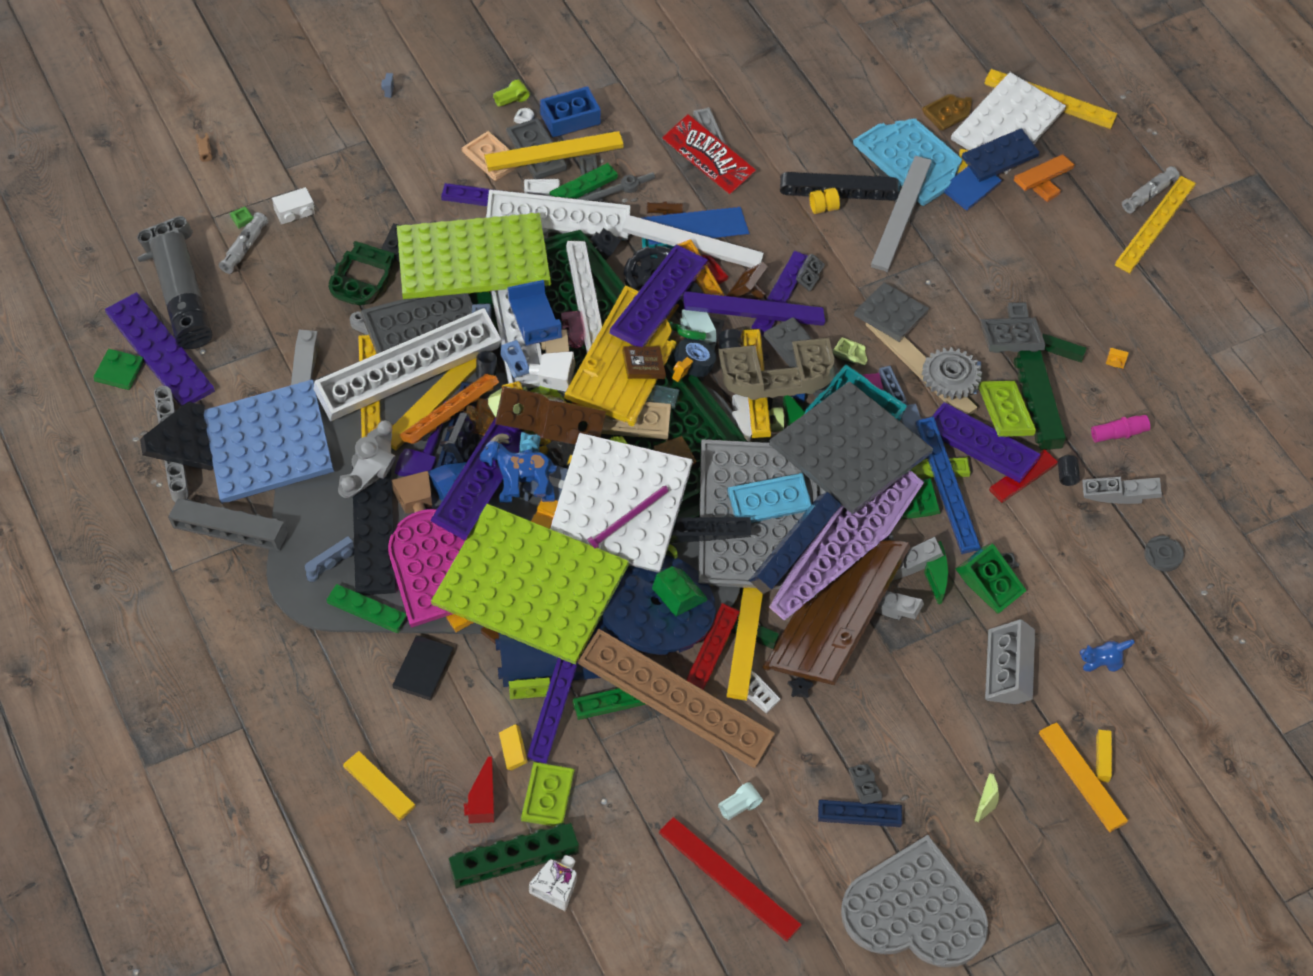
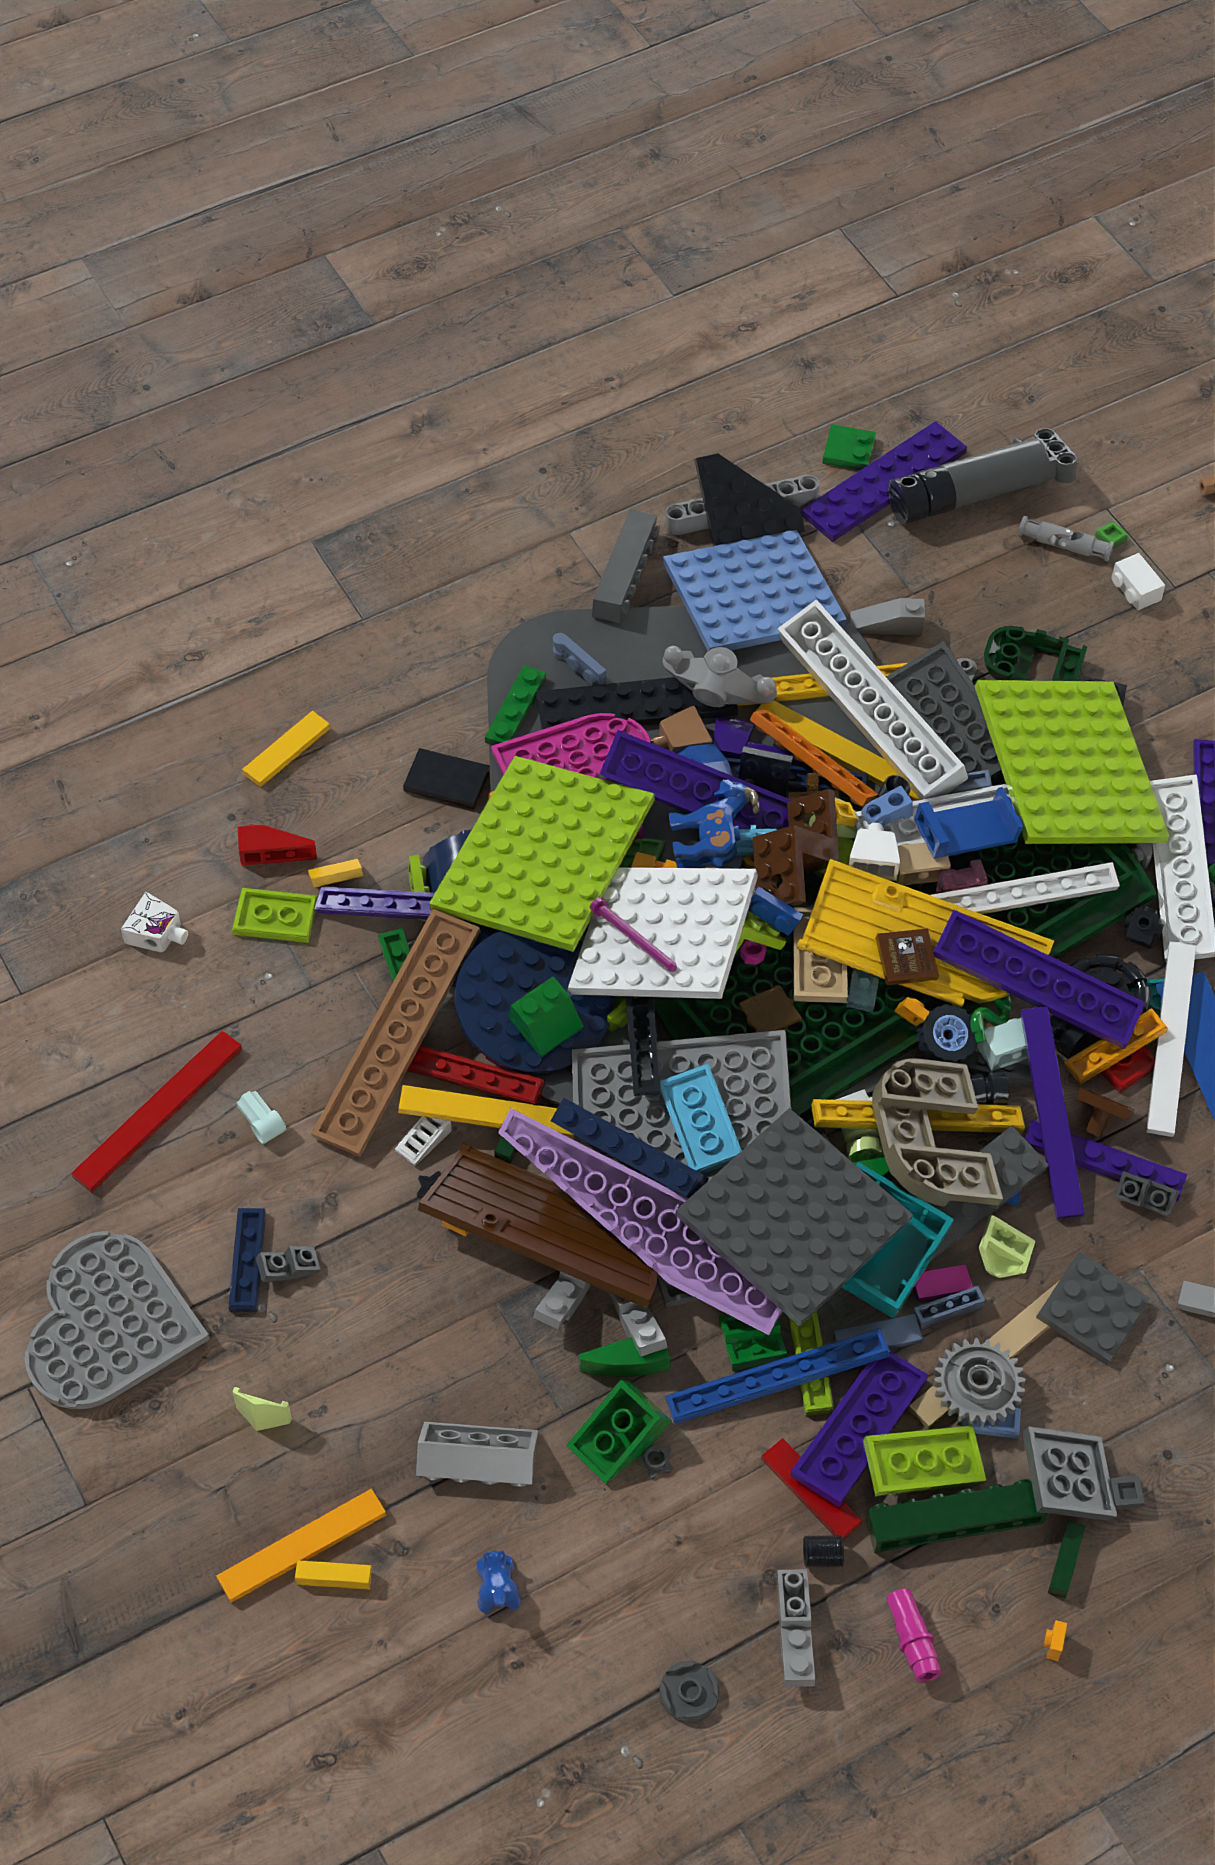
camera: 90 degrees right, 0 degrees up
dark green brick [448,823,579,889] -> none
none -> blue plate [748,886,803,936]

